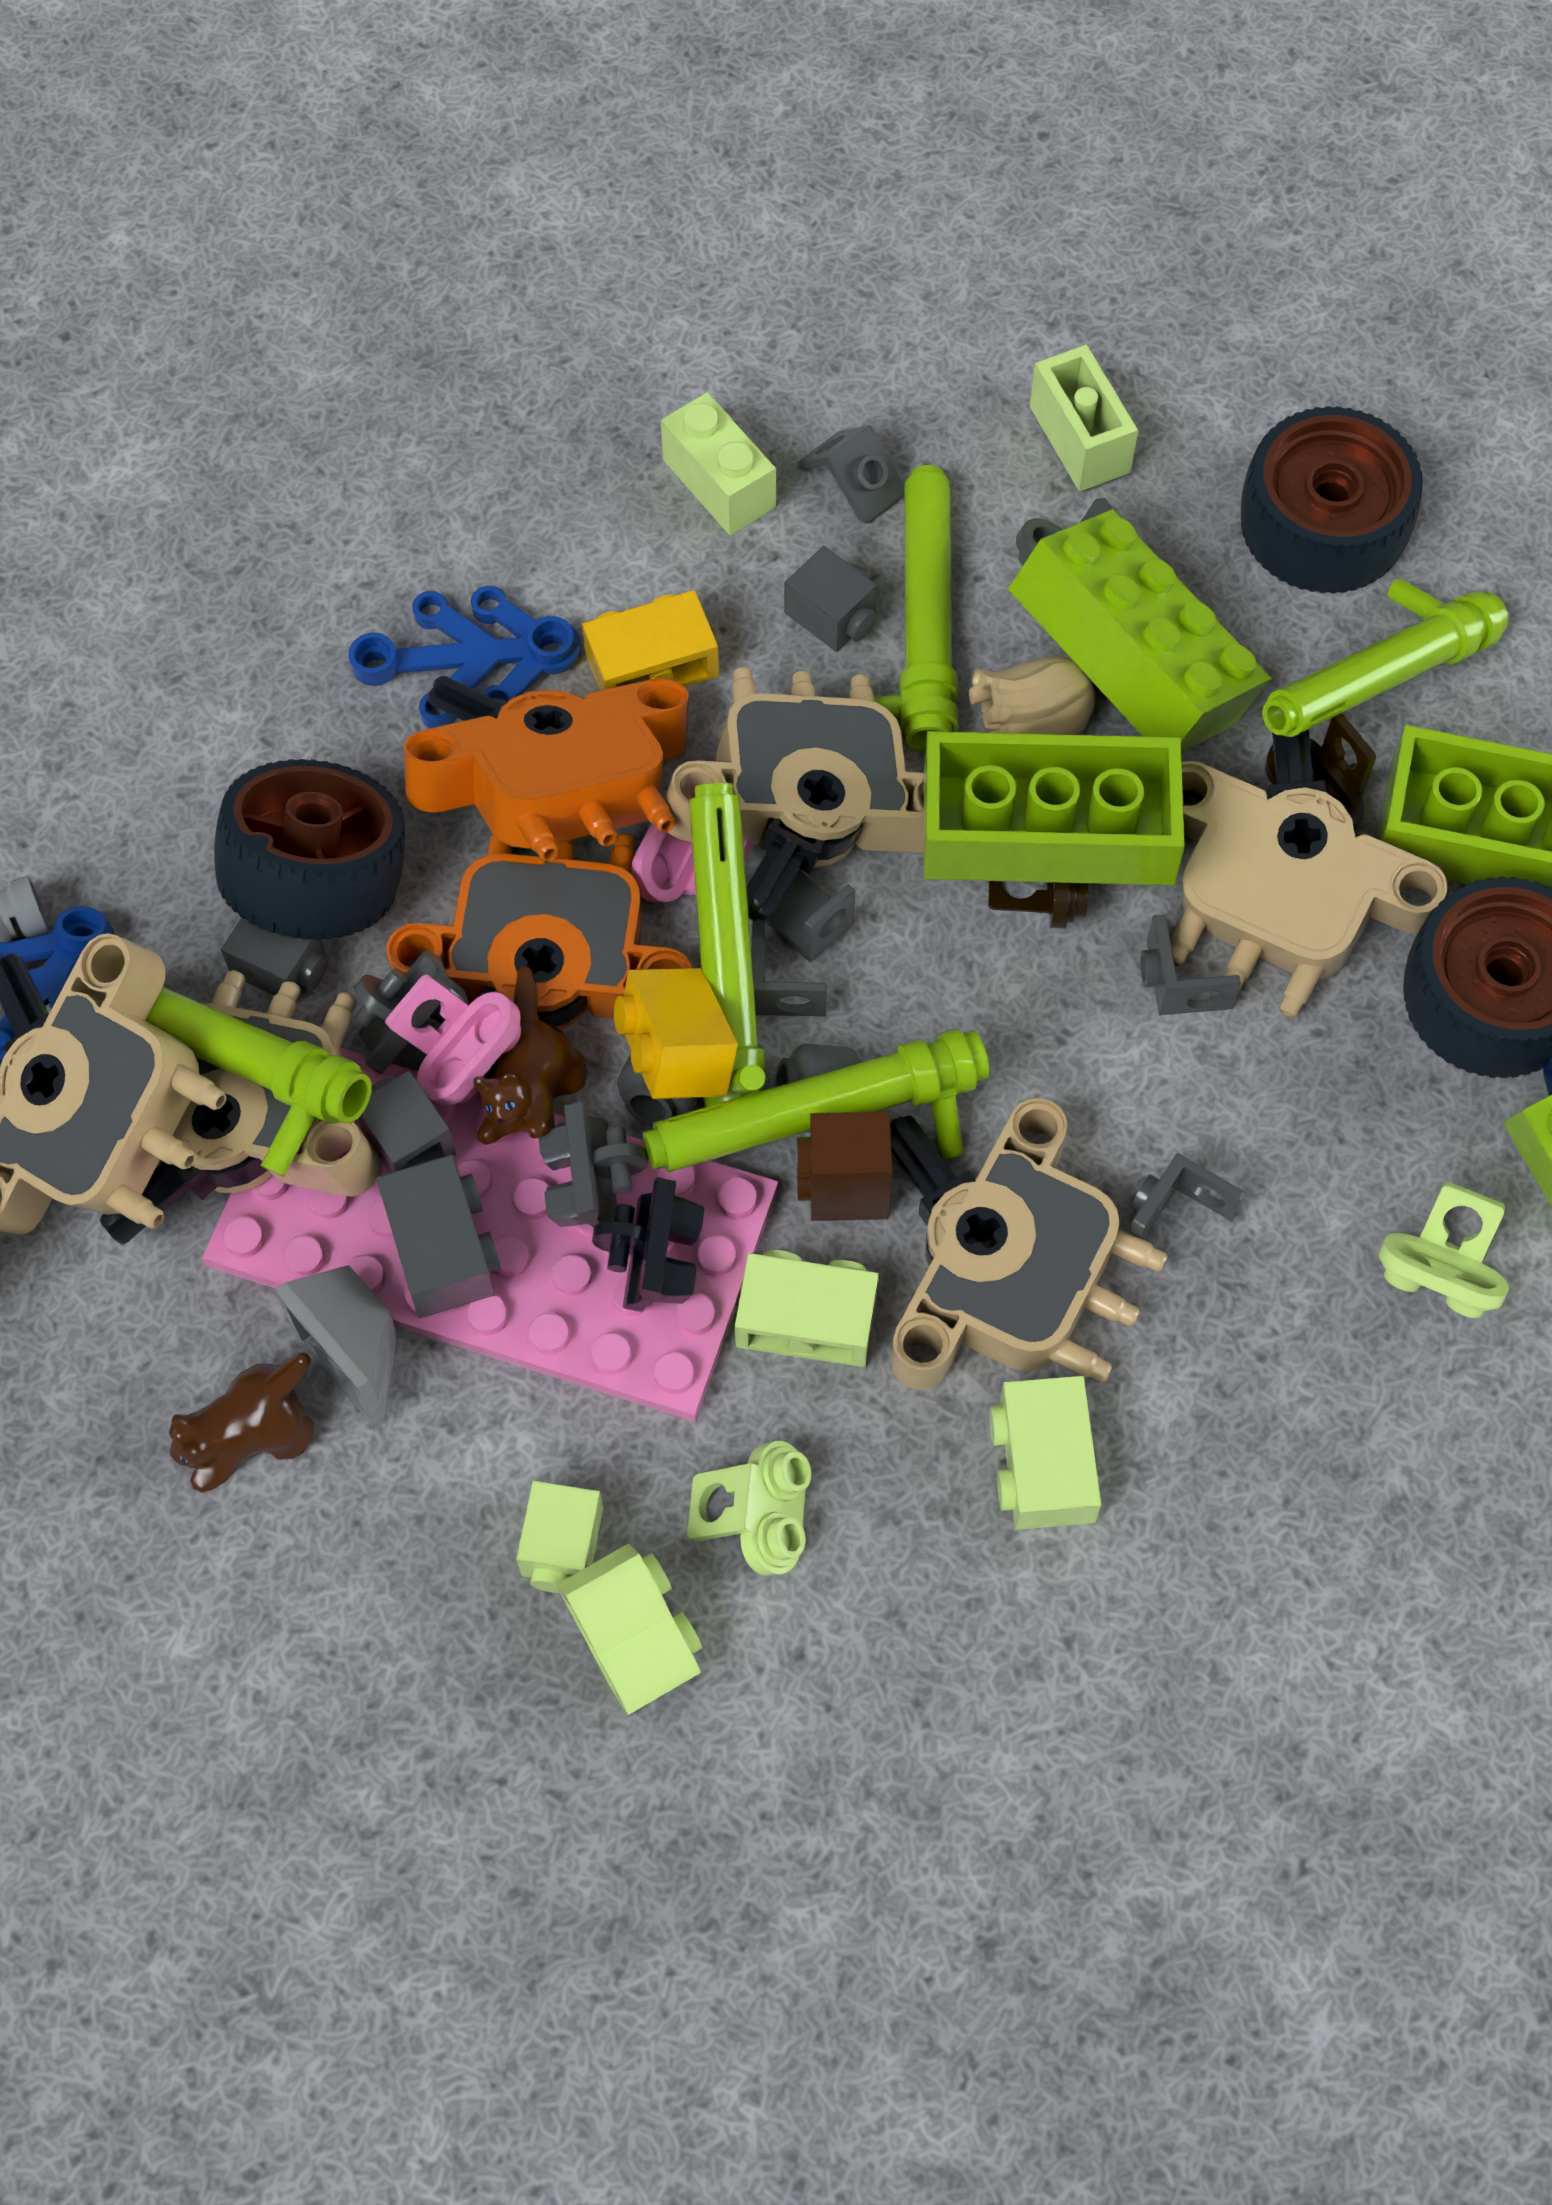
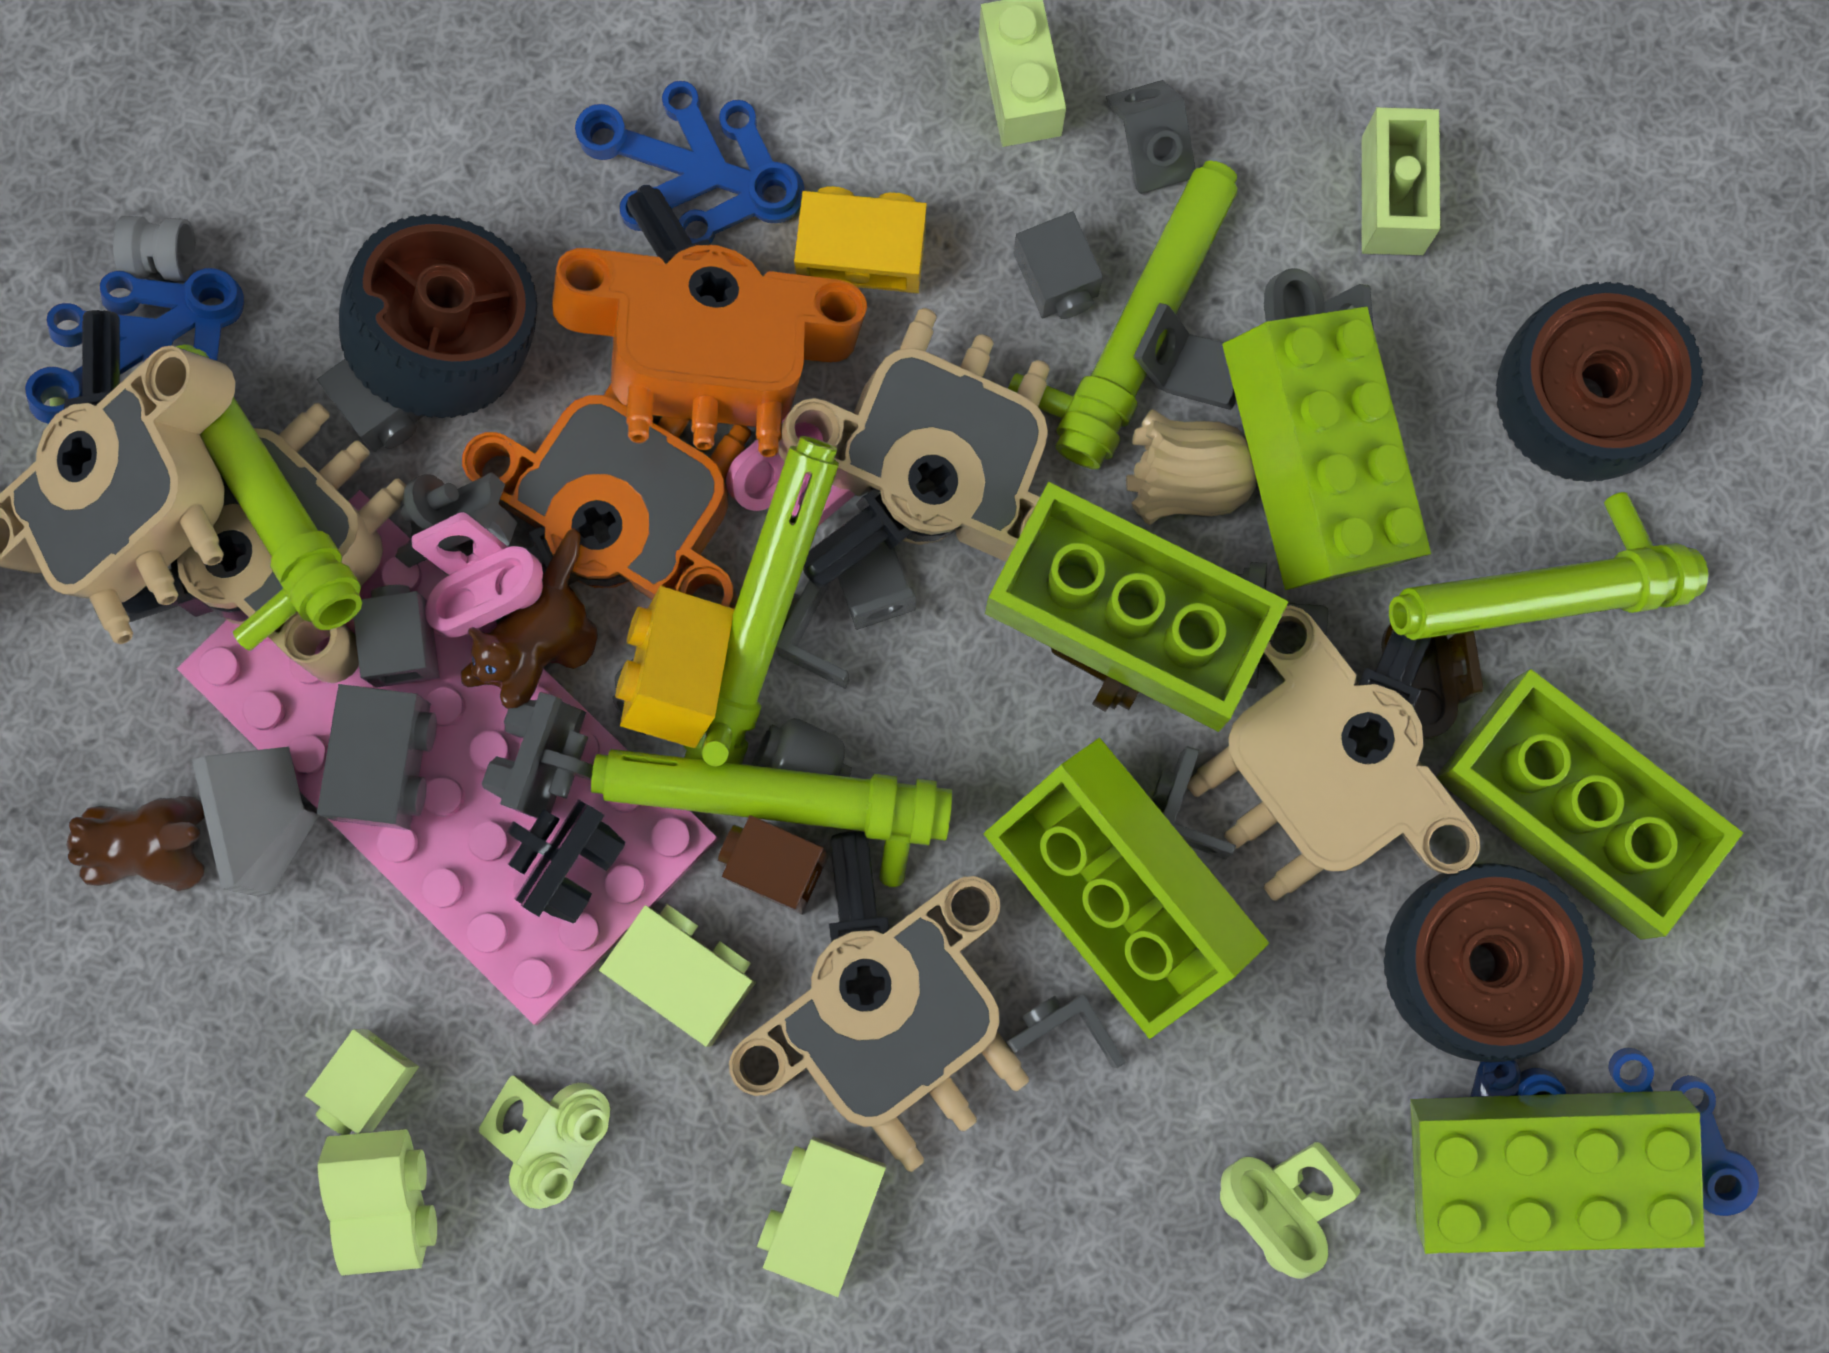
camera: 25 degrees right, 15 degrees up
none -> lime brick [983,737,1270,1039]
none -> dark grey bracket [1134,303,1236,410]

